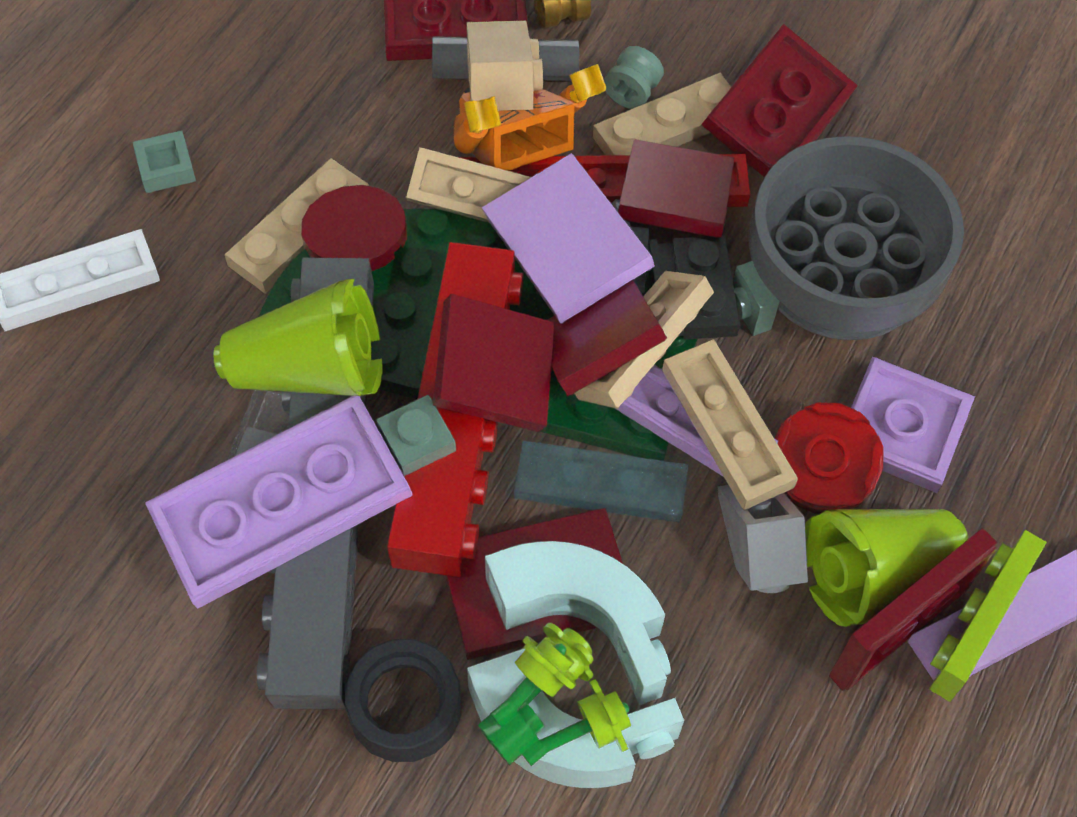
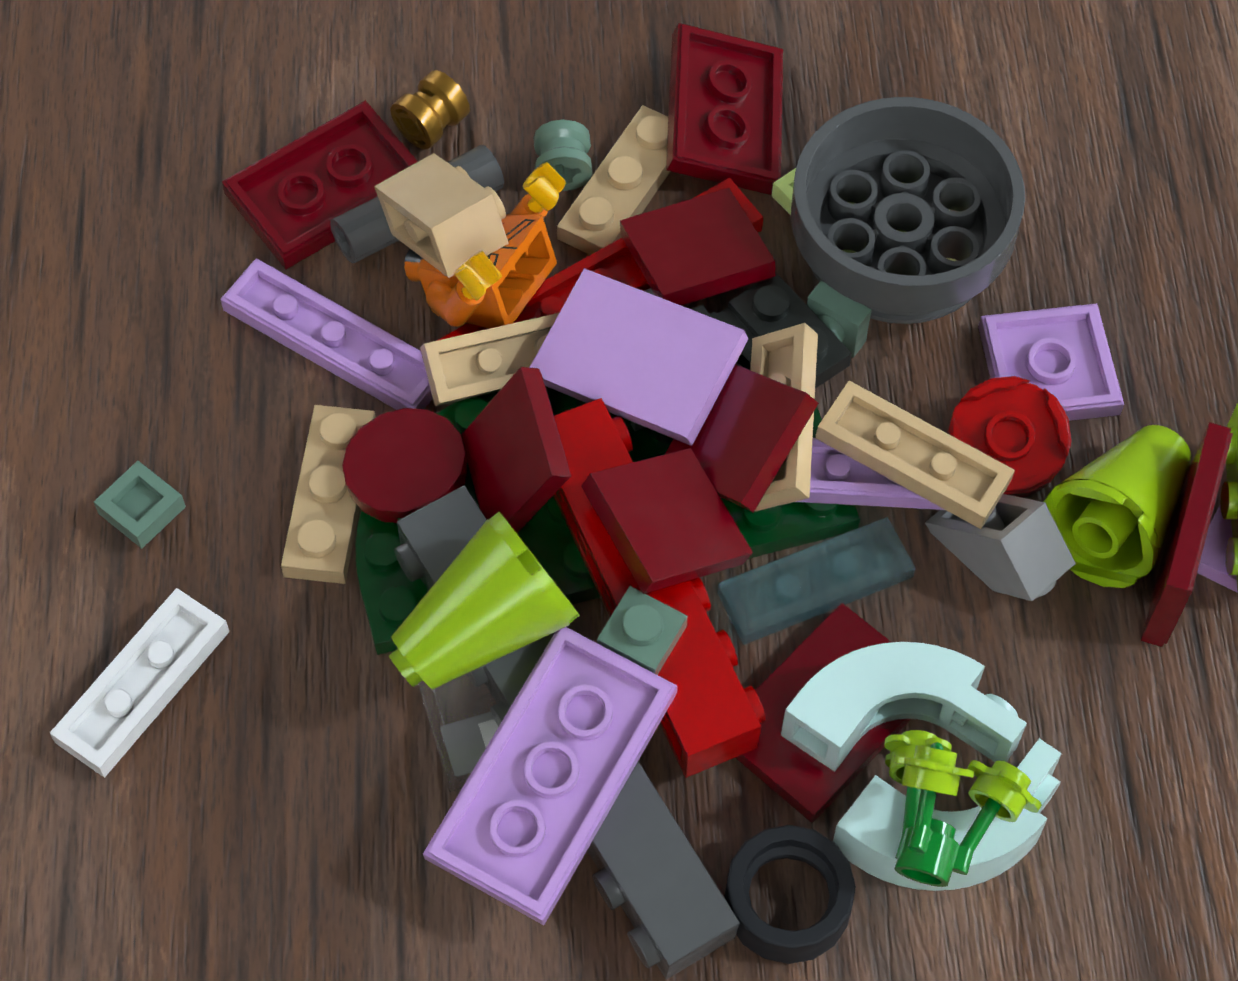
camera: 30 degrees left, 0 degrees up
none -> lavender tile [220,258,433,410]
none -> dark red tile [461,367,571,533]

